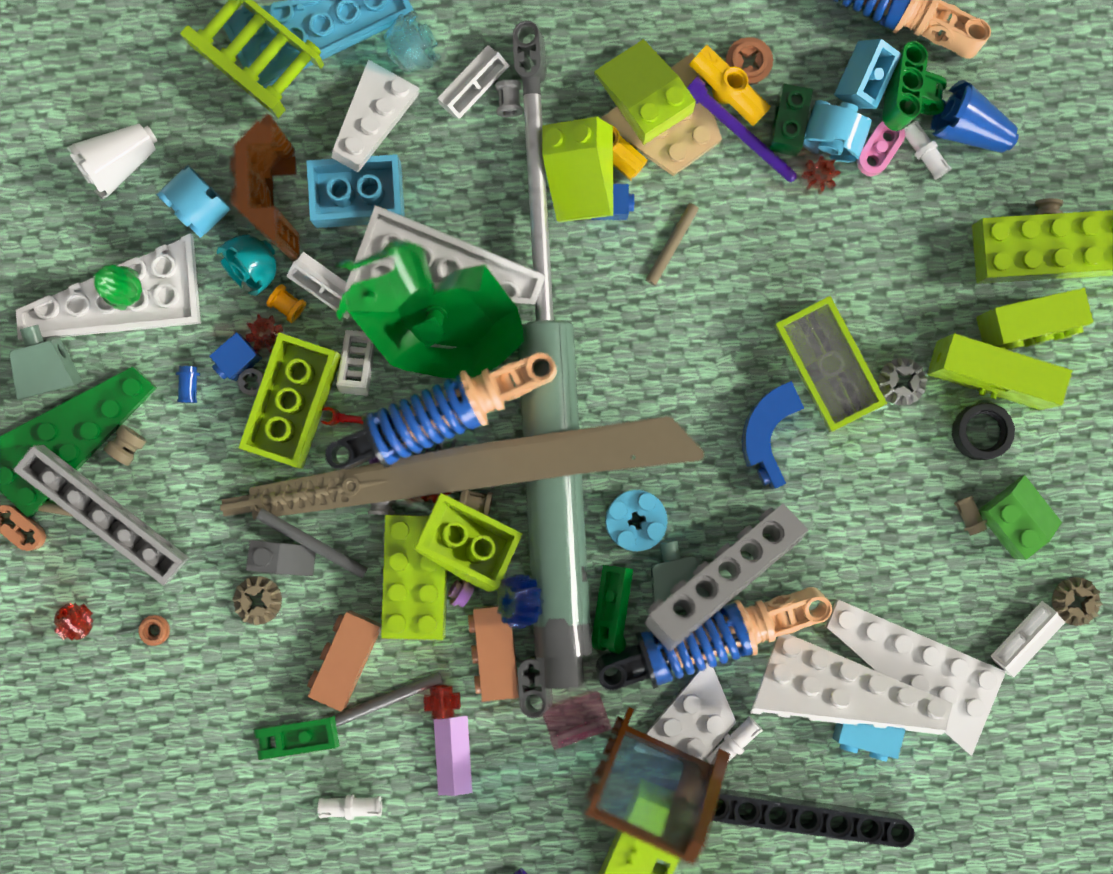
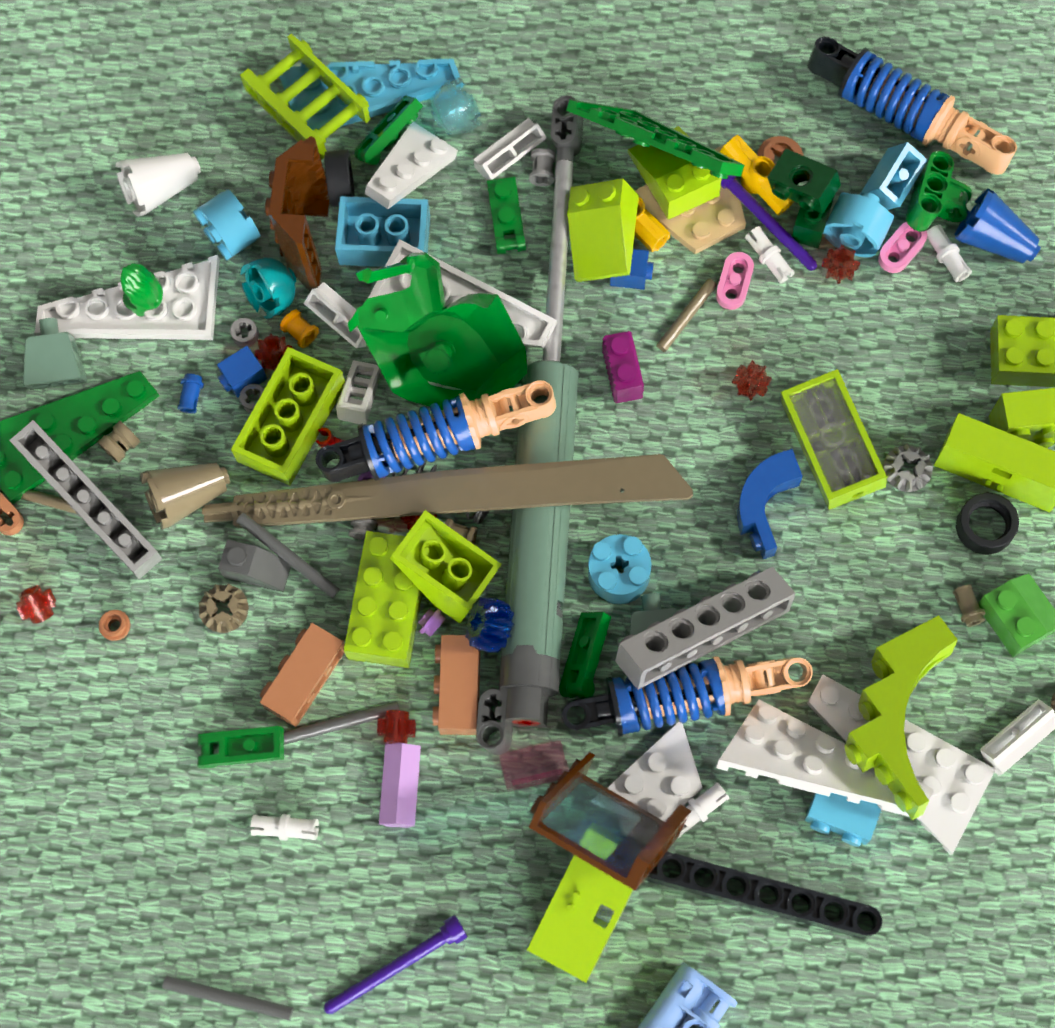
camera: 15 degrees right, 15 degrees down
none -> dark tan cone [140,463,230,530]
none -> light grey bush [230,318,259,348]
none -> black tyre [324,149,355,207]
none -> green plate [354,95,423,165]
none -> green plate [487,177,526,255]
none -> green wing [566,99,744,179]
none -> magenta brick [602,331,644,403]
none -> bright pink plate [716,252,754,310]
none -> clear red gear [732,360,772,401]
none -> white pin [745,226,795,284]
none -> dark green brick [768,148,841,214]
none -> lime arch [844,615,958,820]

